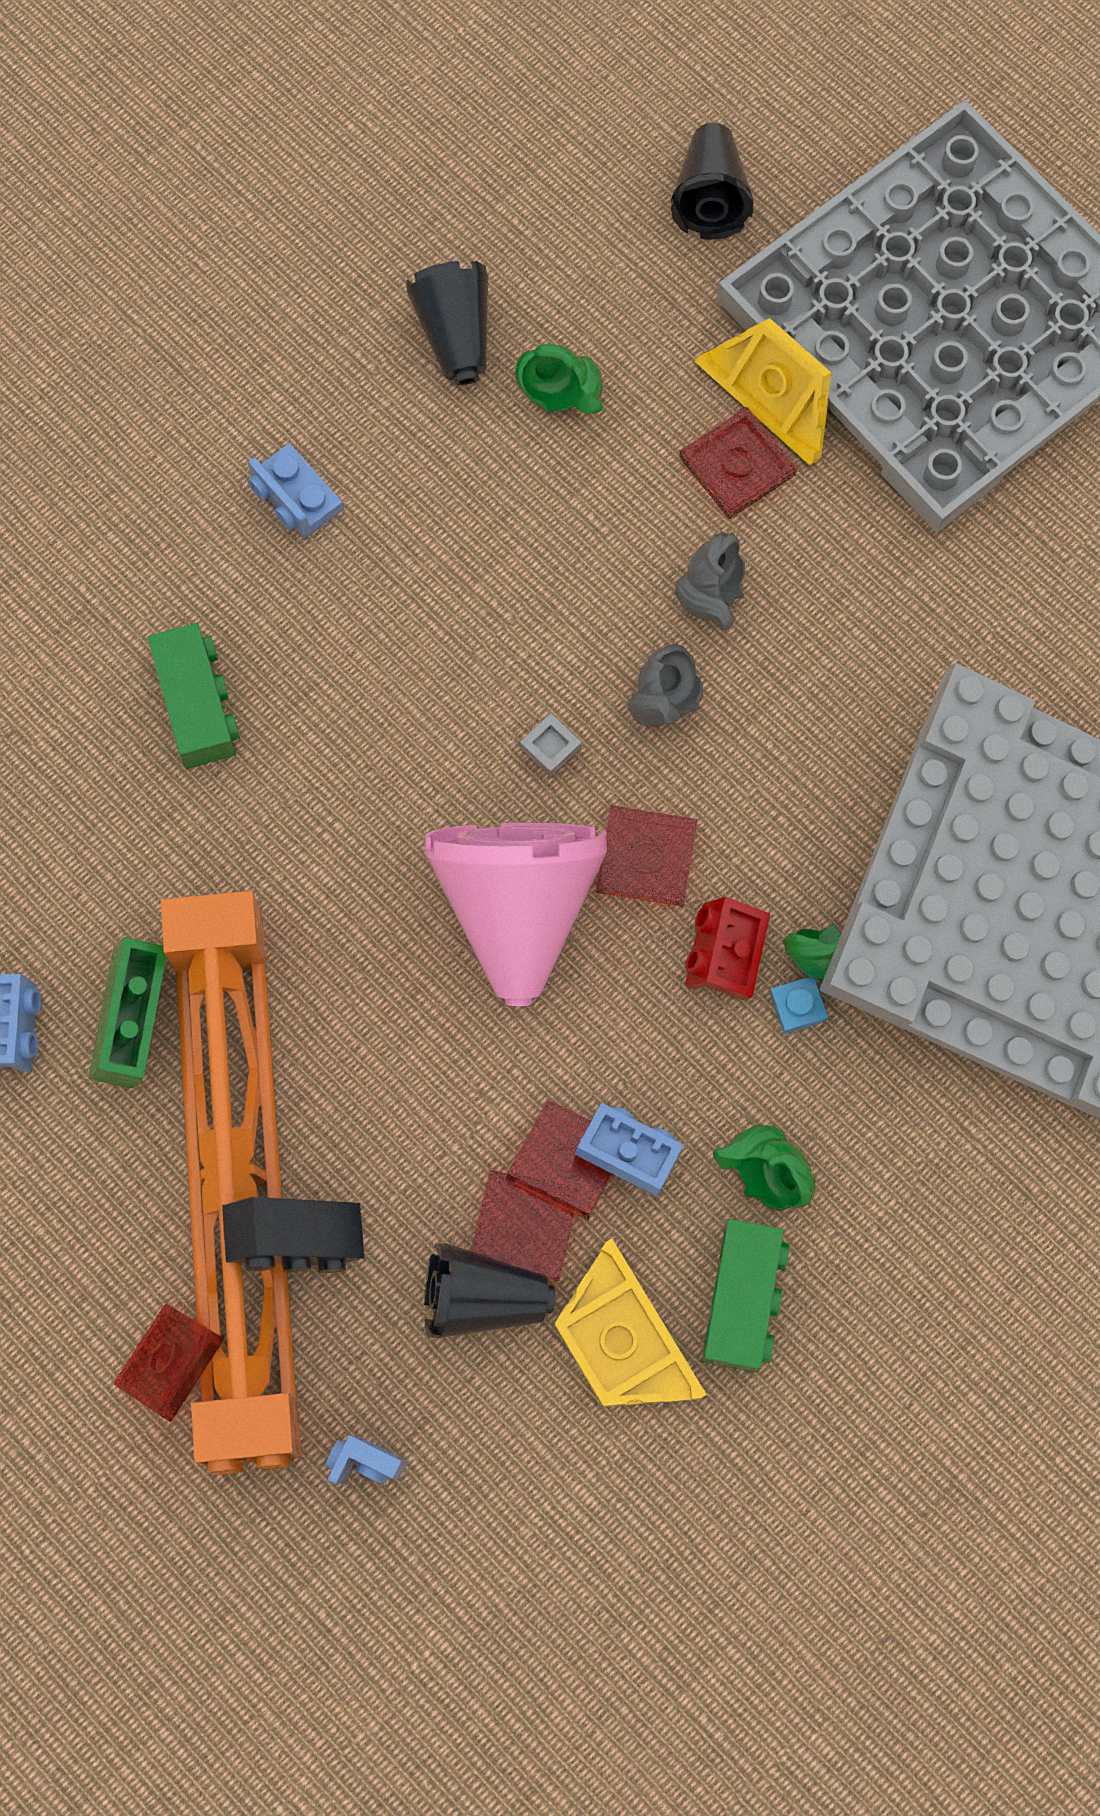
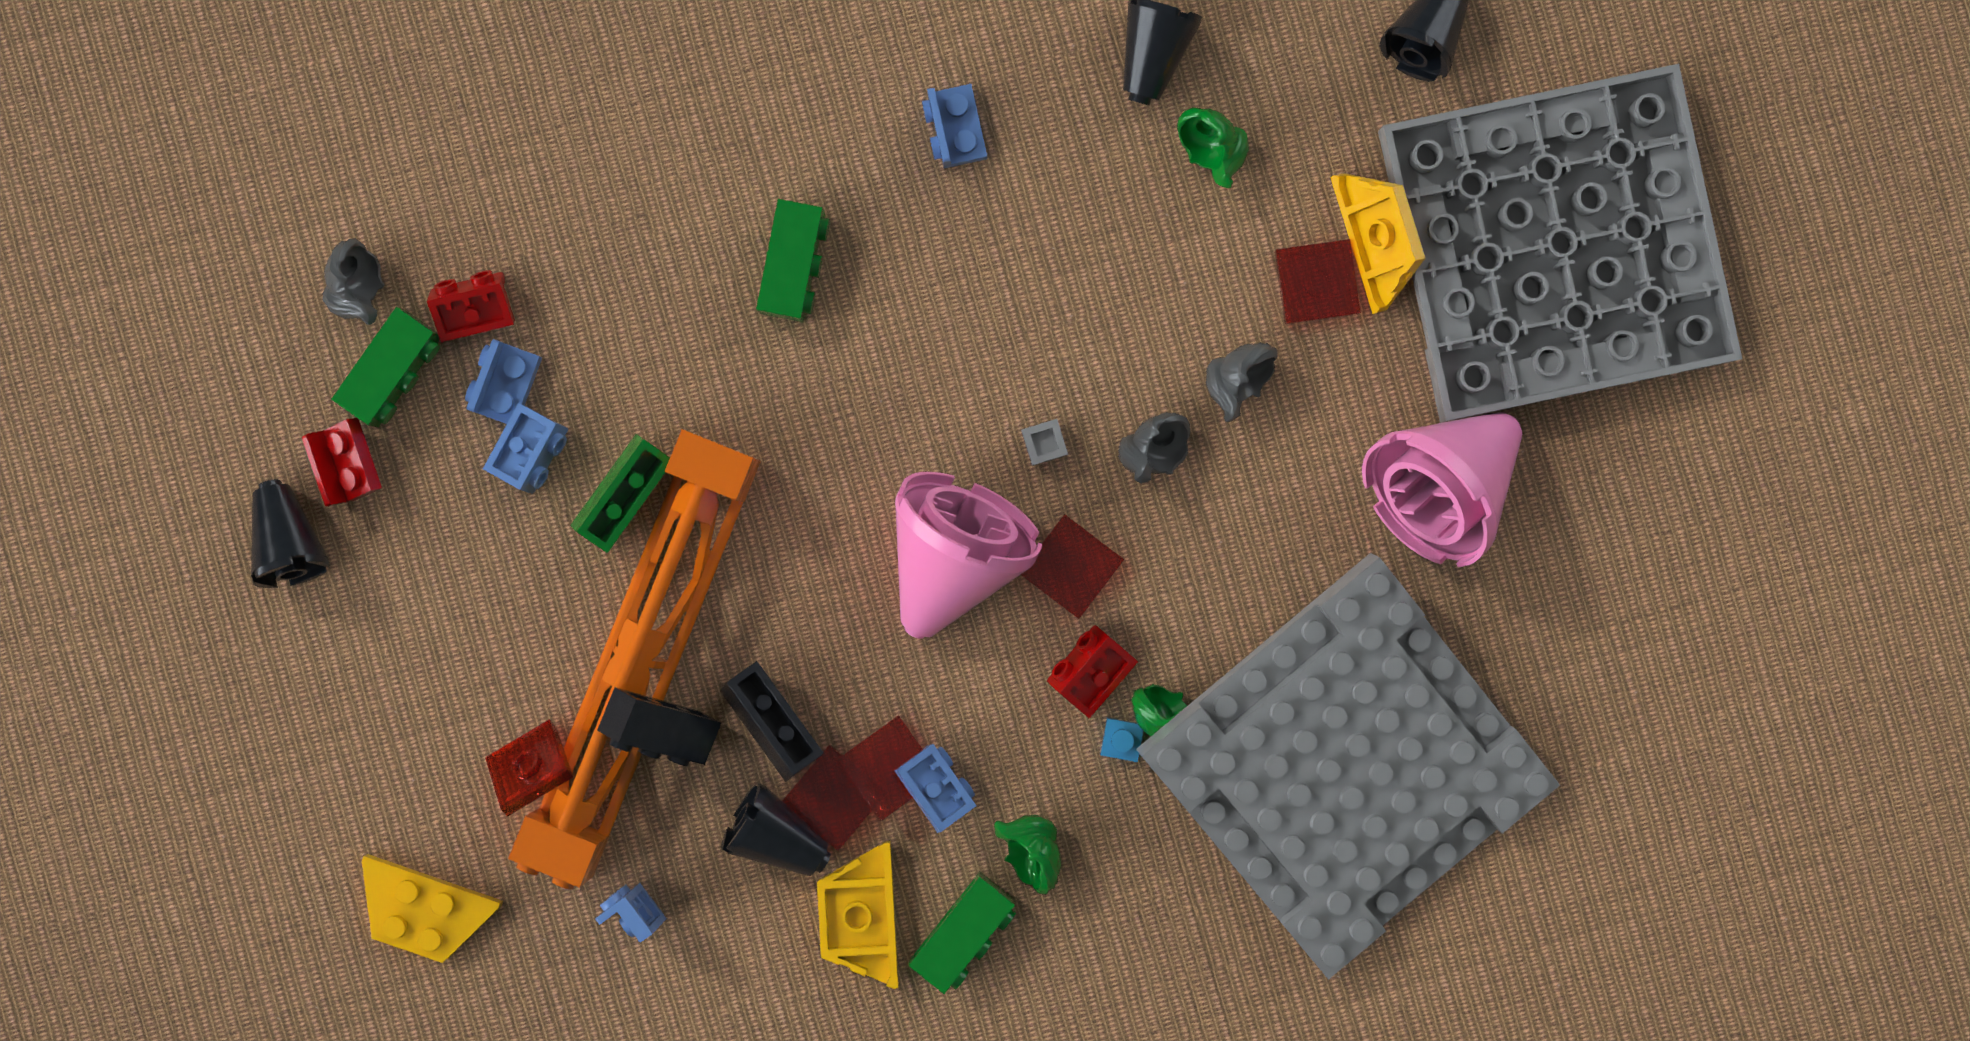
camera: 30 degrees right, 15 degrees up
none -> yellow wing [362,854,503,963]
none -> black brick [720,661,824,782]
none -> bright pink cone [1362,412,1522,567]

